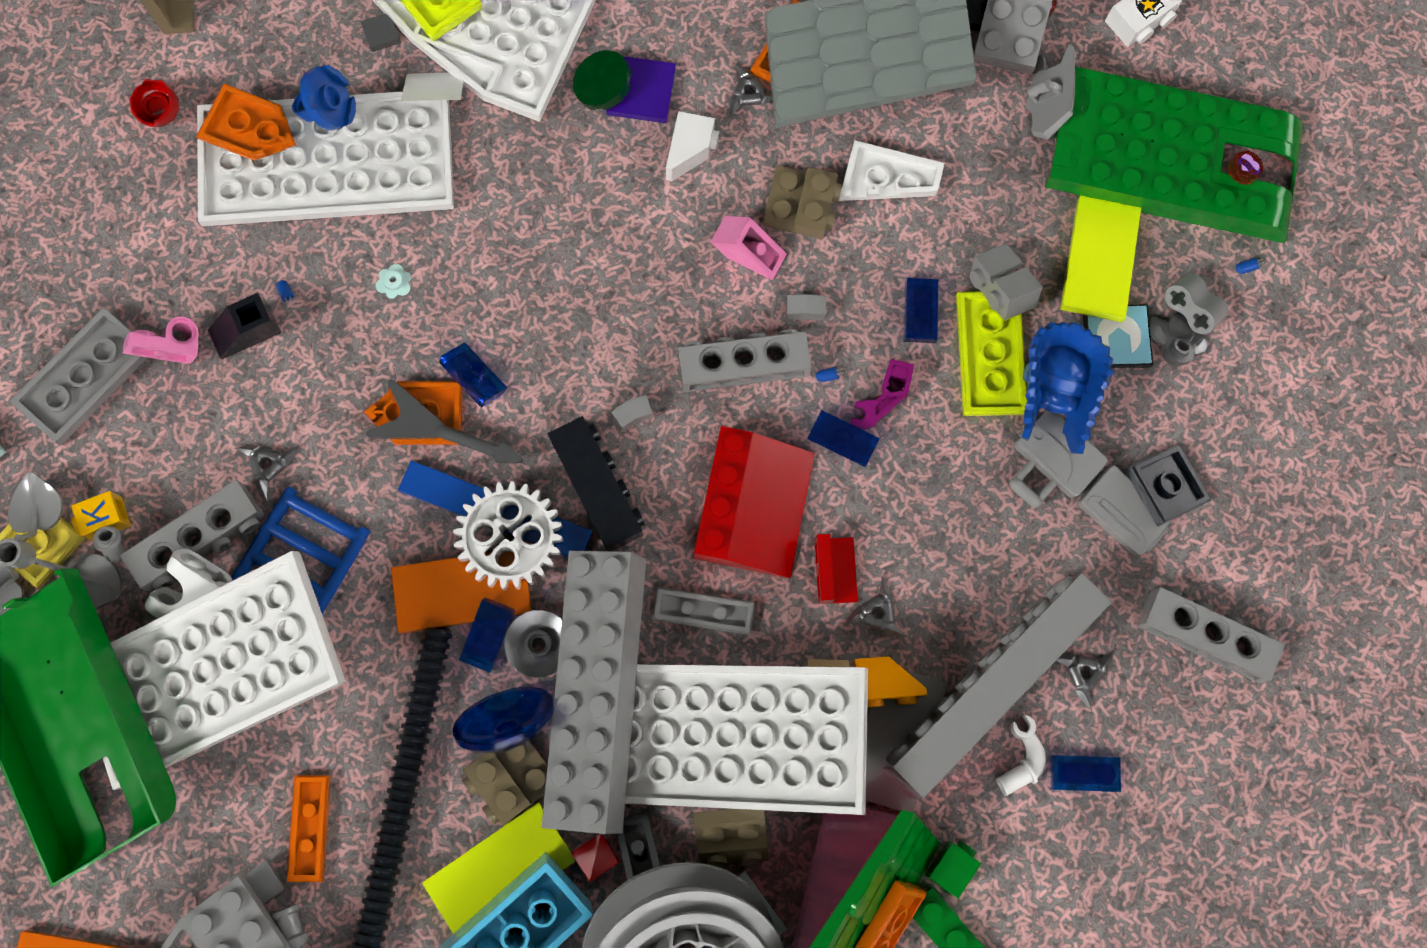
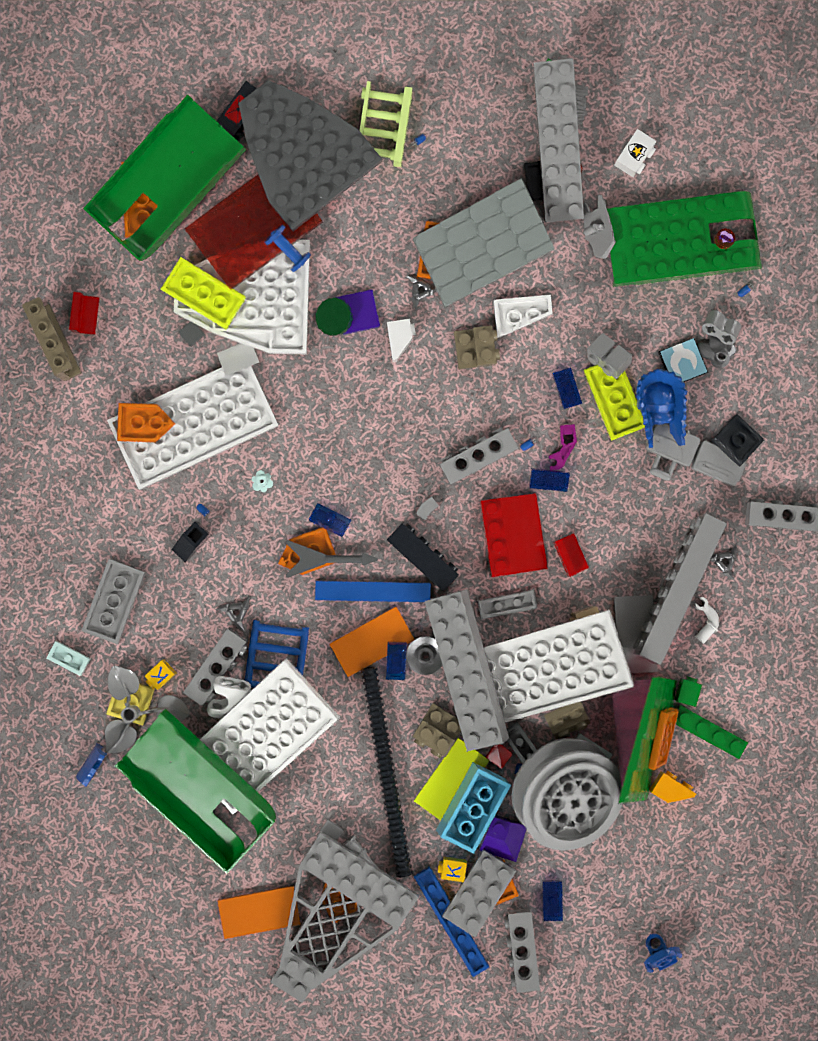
camera: 20 degrees left, 10 degrees up
light grey pin [93,526,126,563] -> none
bright pink plate [123,317,199,364] -> none
red hair [129,79,179,127] -> none
orange tile [287,775,331,882] -> none
blue tile [292,65,356,131] -> none
clear blue dish [452,687,555,753] -> none
white gear [453,481,563,590] -> none
bright pink slope [711,216,787,280] -> none
light grey piece [787,294,826,320] -> none
flat silver piece [843,576,908,637] -> none
light orange slope [851,656,927,708] -> none
clear blue plate [1050,755,1121,792] -> none
neon yellow tile [1060,195,1141,323] -> none

